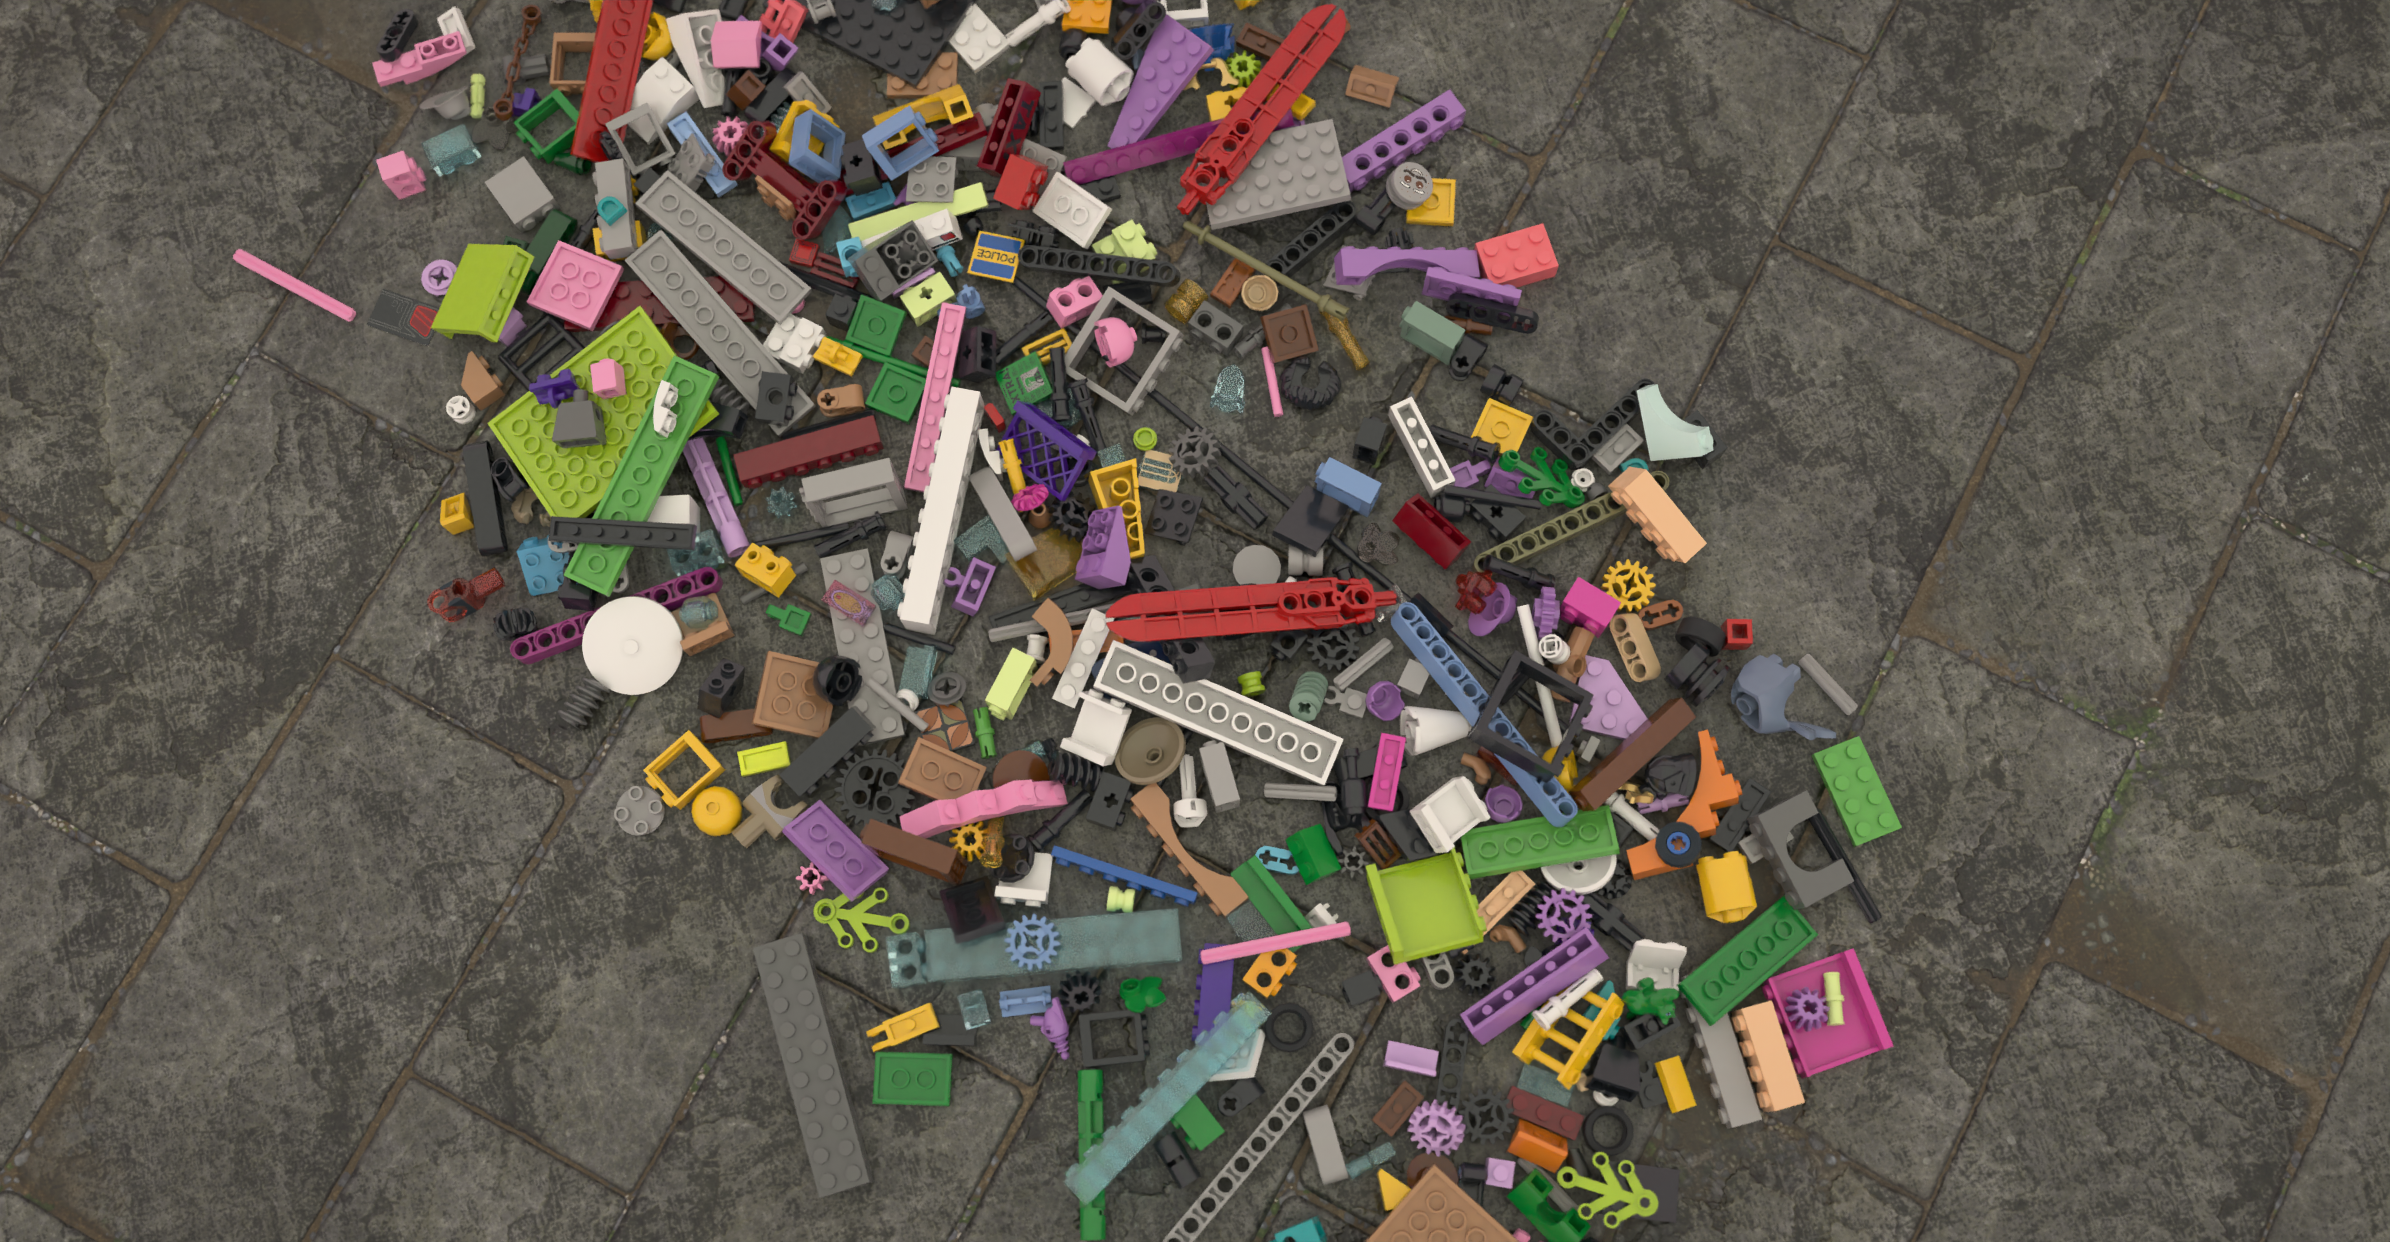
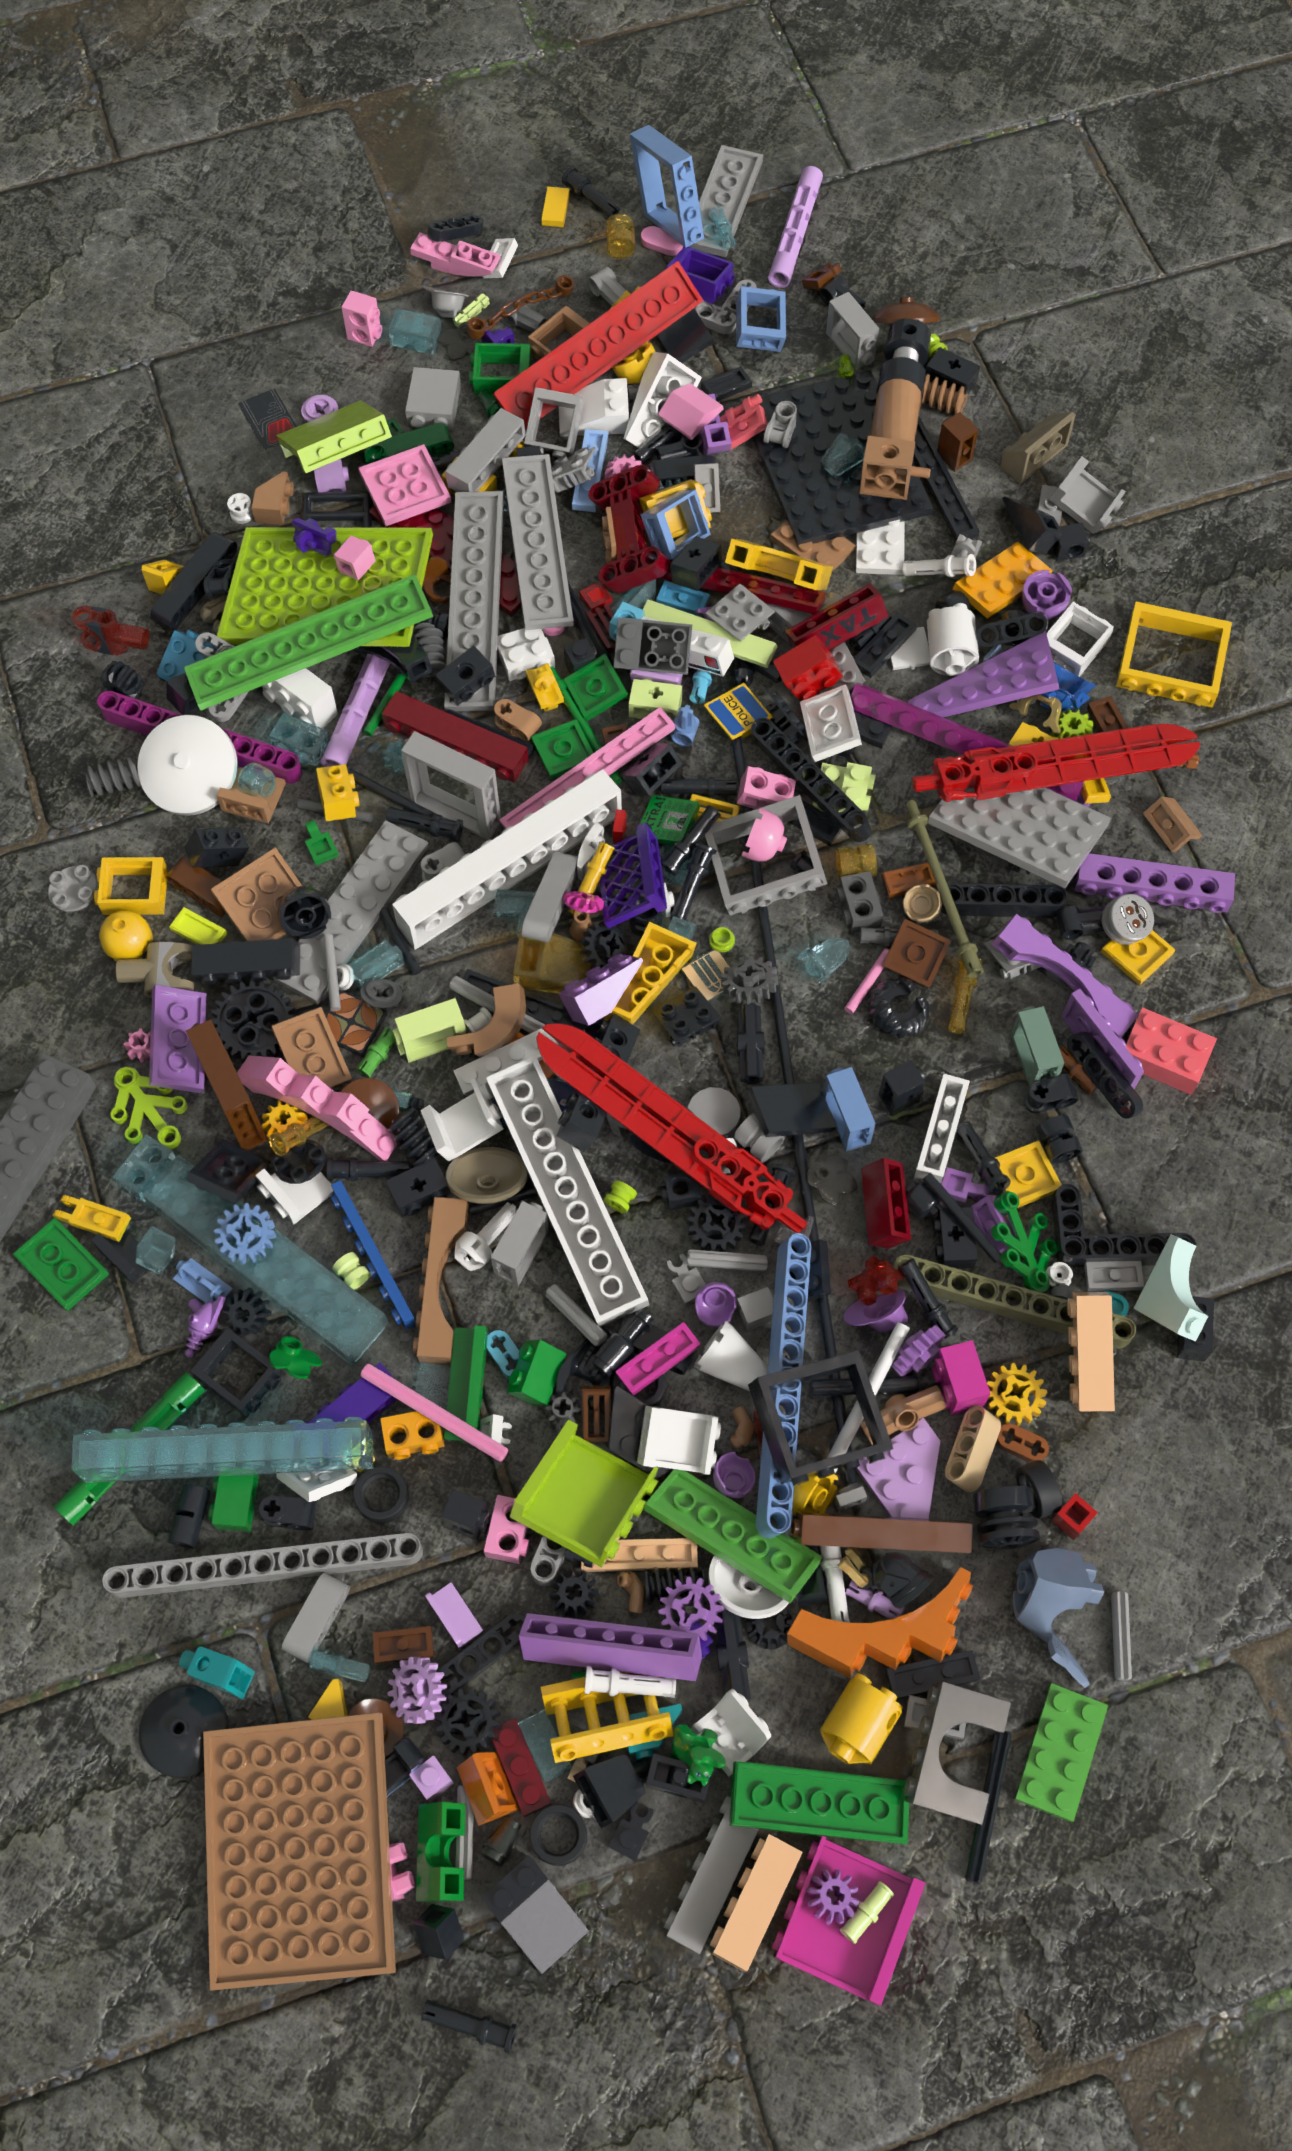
camera: 40 degrees right, 10 degrees down
bright pink axle [233,249,356,322] -> none
black tile [548,516,697,551] -> none
dark grey torso [552,389,607,448] -> none
teal tile [597,196,628,226] -> none
black gear [599,131,624,161] -> none
white slope [653,380,678,438] -> none
reddish brown panel [726,70,766,110] -> none
clear pink tile [821,580,876,627] -> none
medium blue window [862,105,939,181] -> none
clear light blue head [870,574,905,611] -> none
medium lavender brick [943,557,996,616] -> none
sand green piece [1289,671,1328,722] -> none
white wheel [1539,634,1570,665] -> none
lime plant [1557,1152,1658,1228] -> none
black bush [1655,822,1702,868] -> none
yellow tile [1655,1056,1696,1113] -> none

